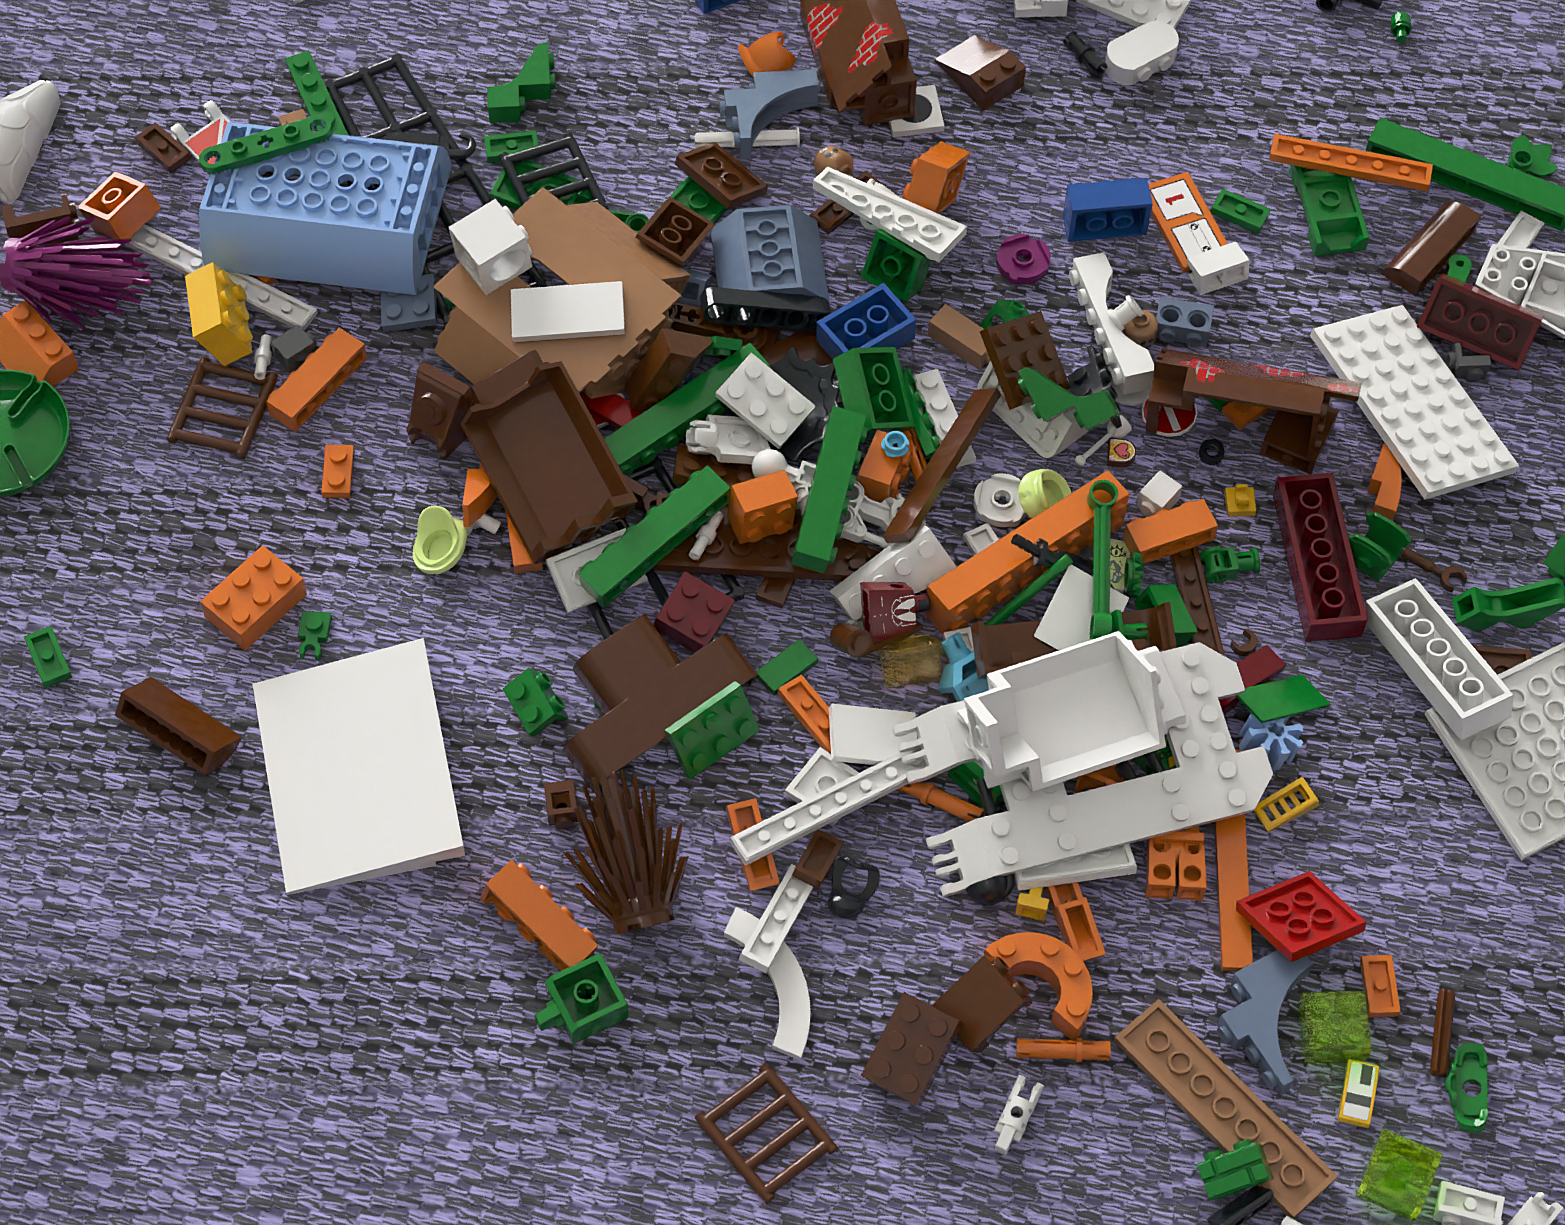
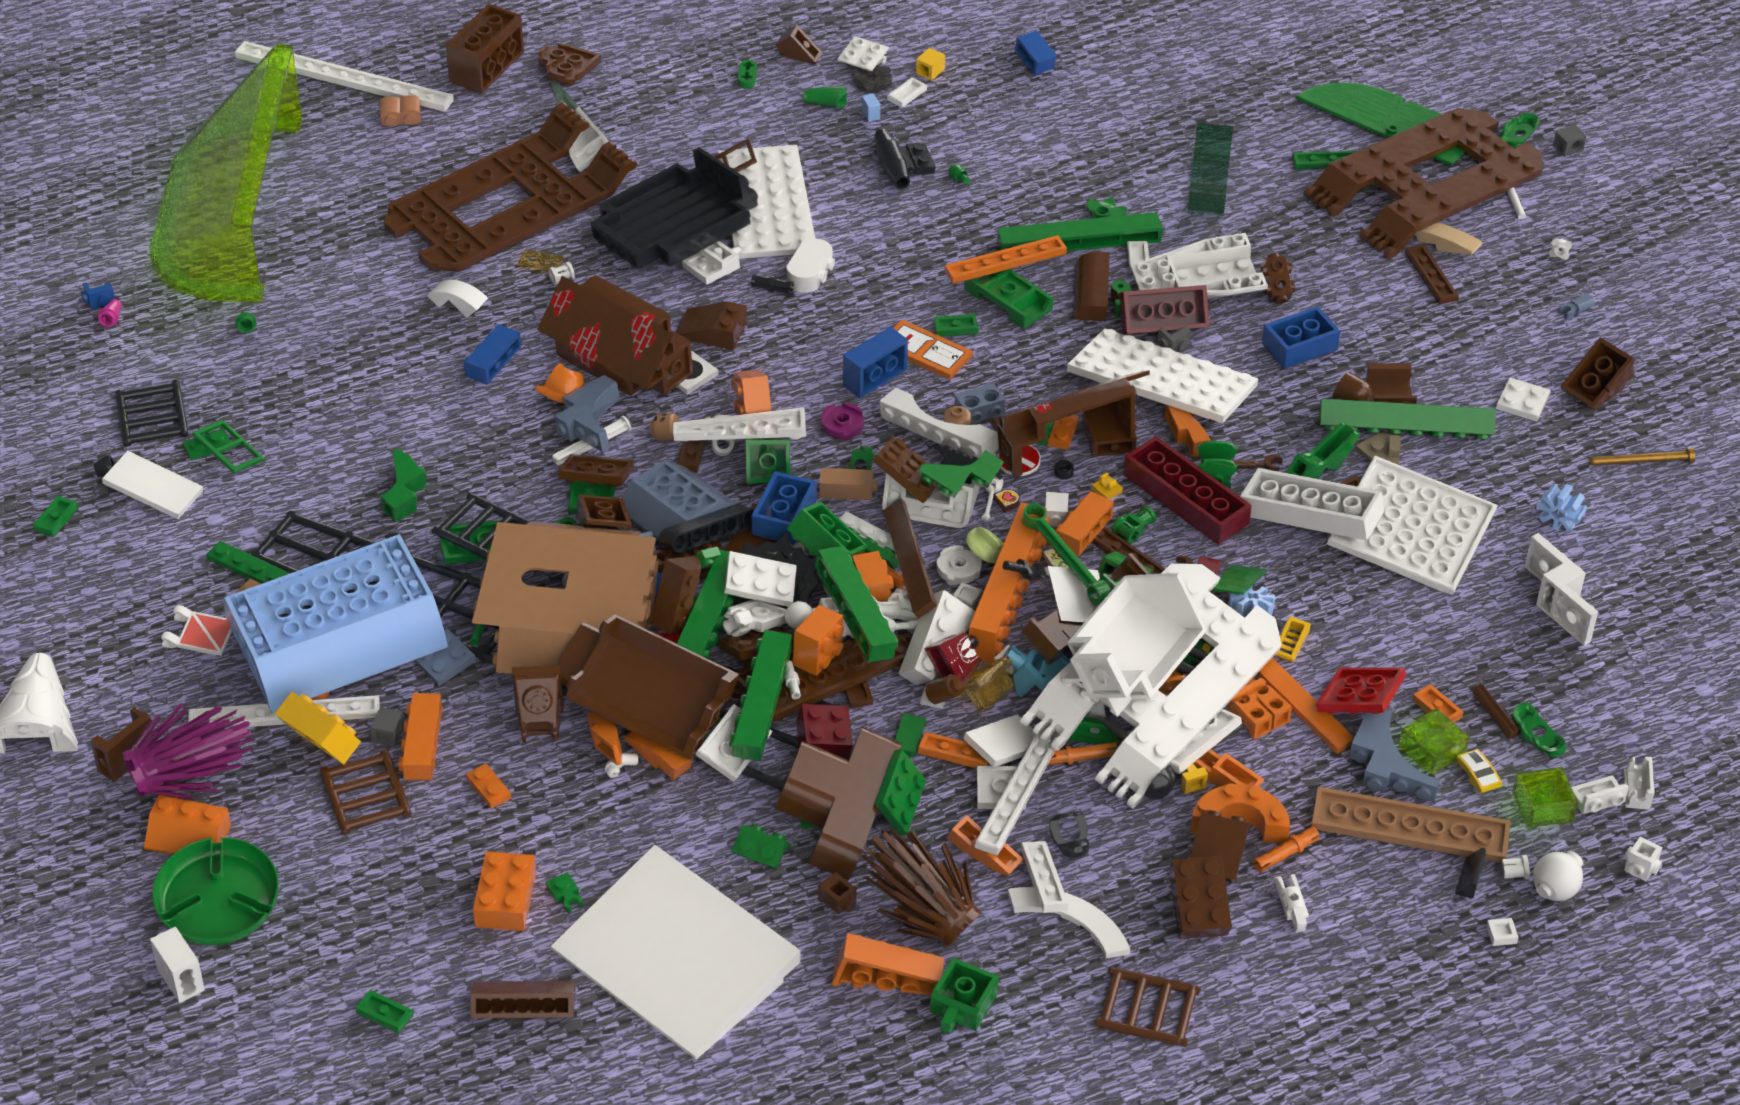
camera: 35 degrees left, 15 degrees down
orange brick [78,172,161,240] -> none
reddish brown plate [135,122,191,173] -> none
green piece [199,115,333,175] -> none
white bar [254,334,272,380] -> none
yellowish green piece [413,506,468,574] -> none
white brick [448,199,533,295] -> none
green plate [484,130,540,164] -> none
white tile [511,281,625,342] -> none
reddish brown tile [792,829,844,889] -> none
medium azure plate [881,431,909,458] -> none
green bar [984,554,1073,626] -> none
white bush [1107,295,1144,331] -> none
green gear [1124,552,1144,598] -> none
white hinge [1187,242,1250,295] -> none
green brick [1197,1139,1274,1201] -> none

